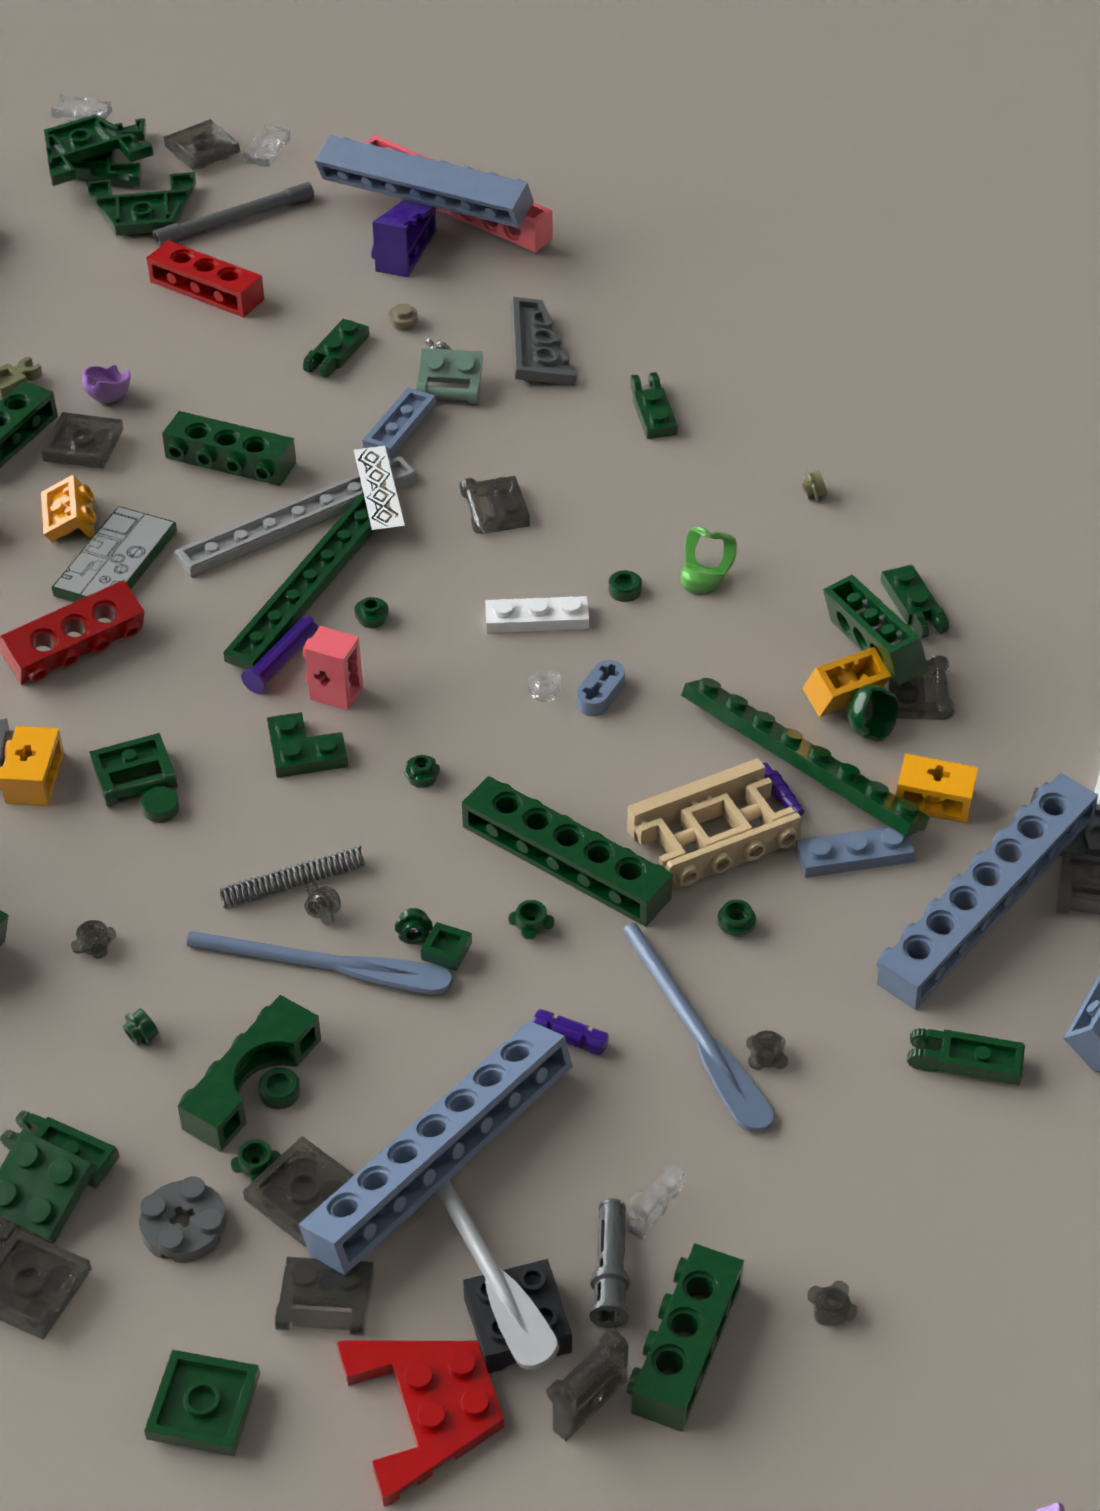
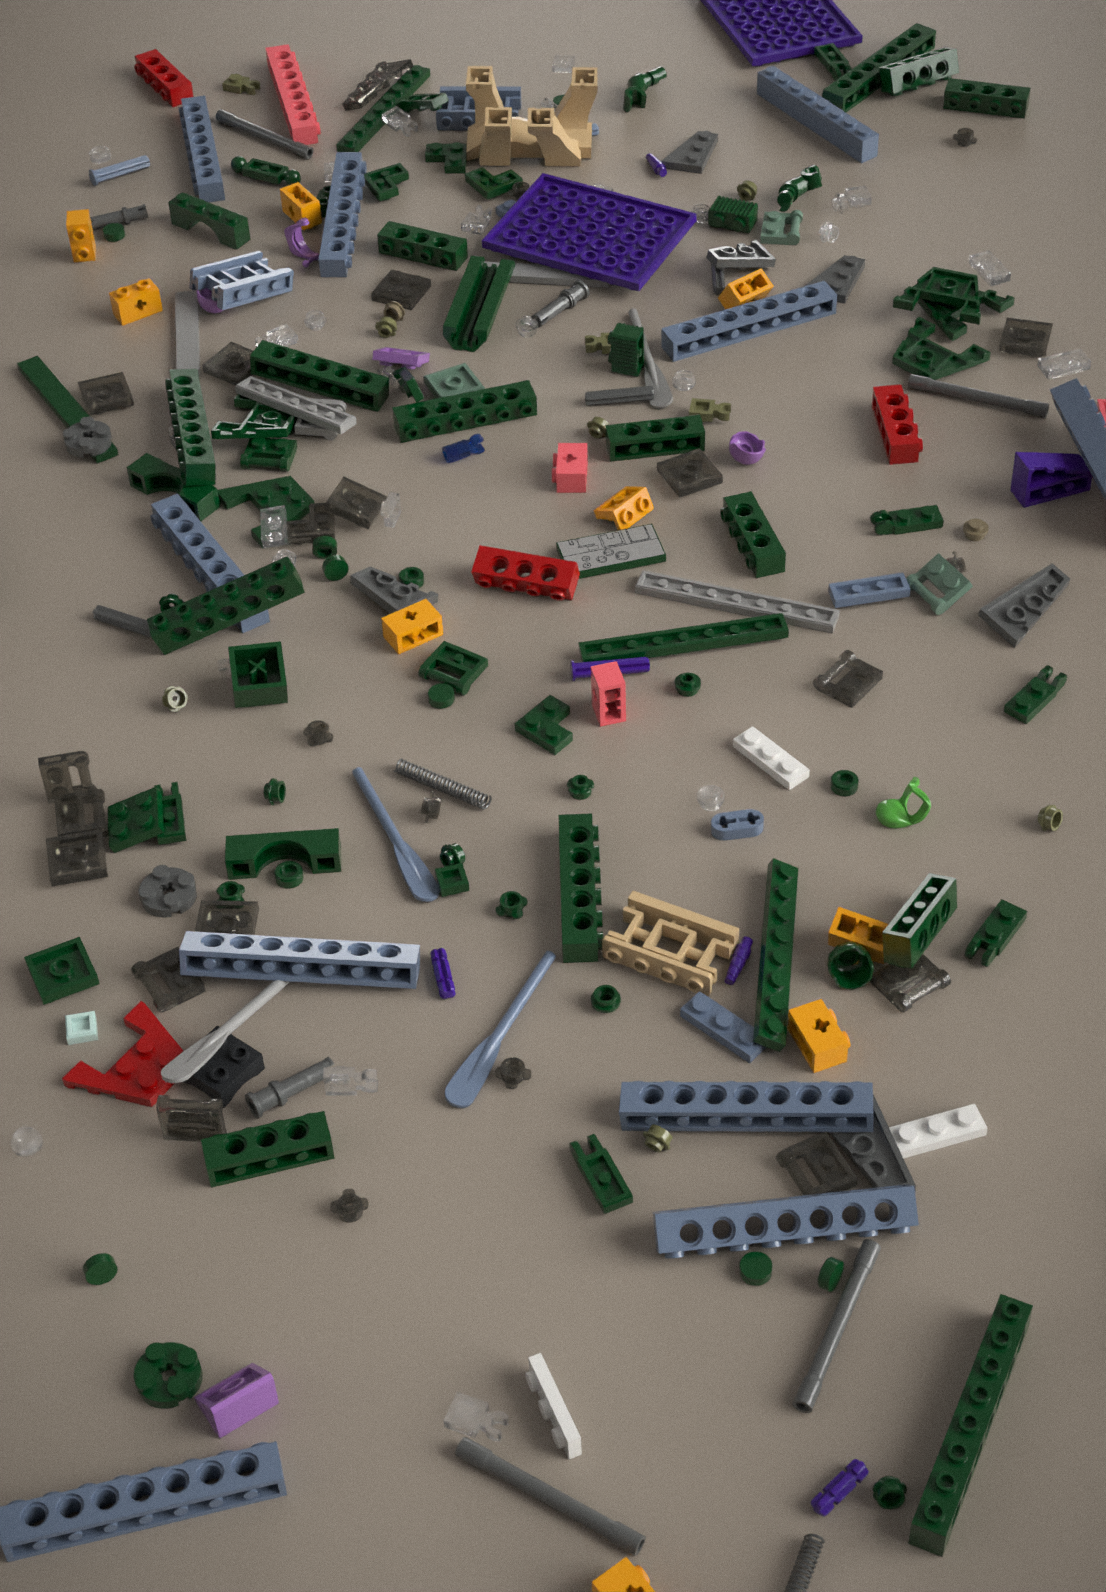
camera: 55 degrees right, 0 degrees up
white sticker [354,446,405,530] -> none
none -> light aqua tile [65,1011,98,1045]
none -> olive plate [643,1124,673,1153]

